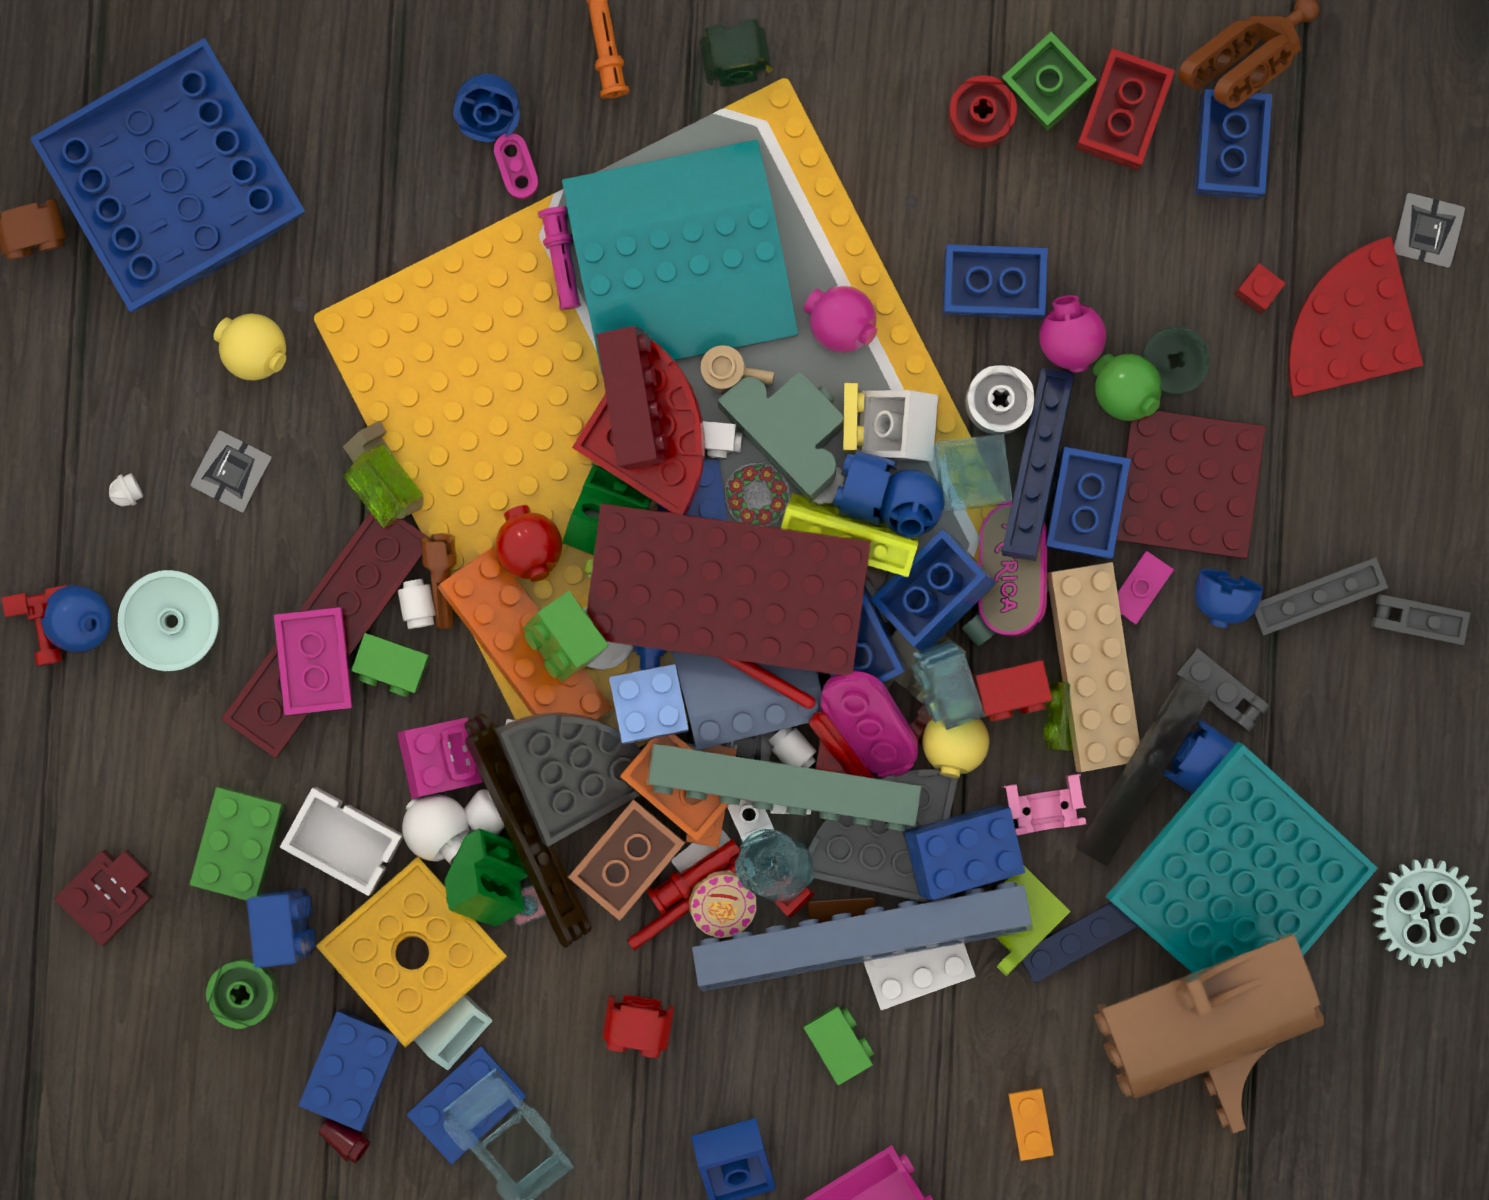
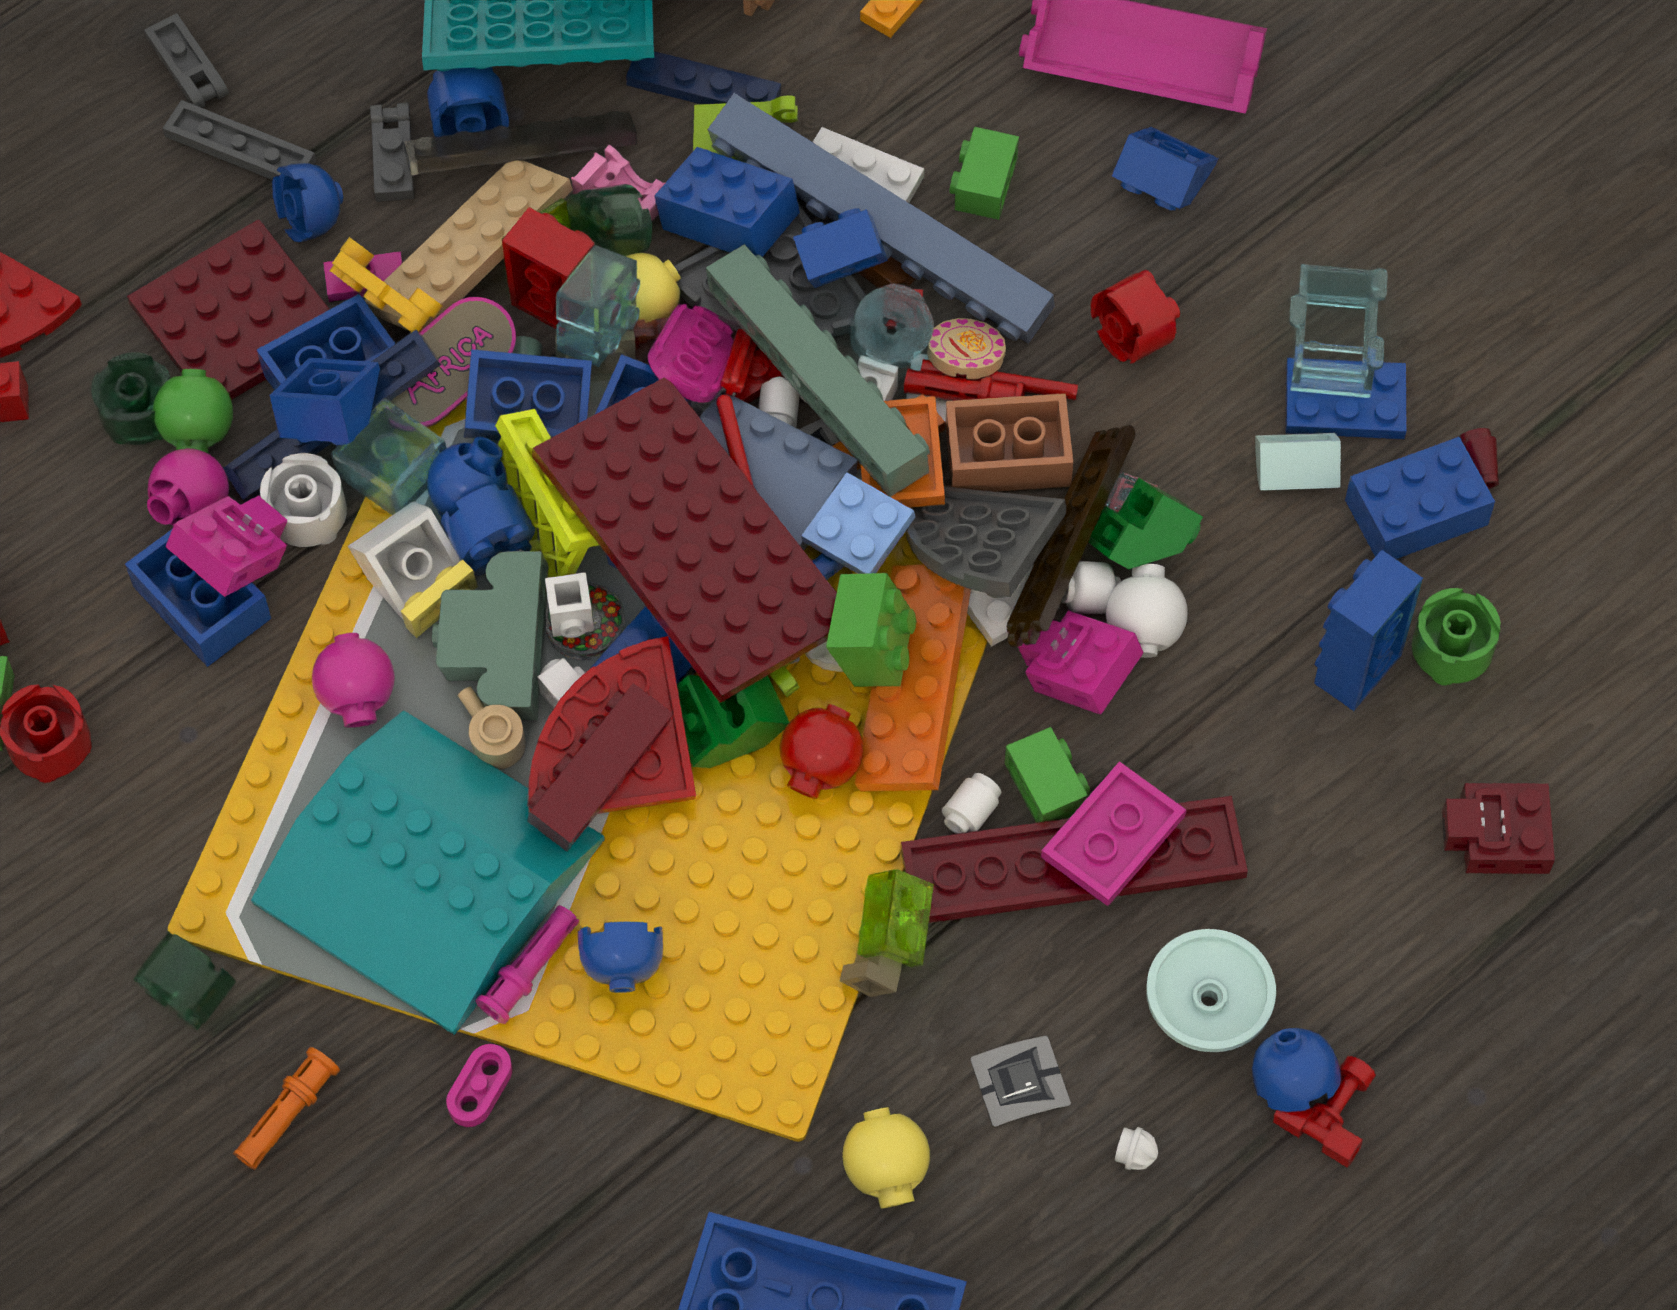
camera: 135 degrees left, 25 degrees down
bright green brick [190,787,286,900] -> none
white piece [280,787,404,896] -> none
yellow piece [316,857,507,1048] -> none
dark orange piece [421,533,457,629] -> none
blue cylinder [453,73,521,142] -> none
none -> dark pink piece [165,496,288,597]
none -> blue slope [270,358,380,445]
none -> yellow plate [329,237,443,332]
none -> white brick [545,572,594,638]
none -> clear green brick [567,184,652,267]
none -> blue cylinder [578,921,663,993]
none -> blue brick [793,208,888,288]

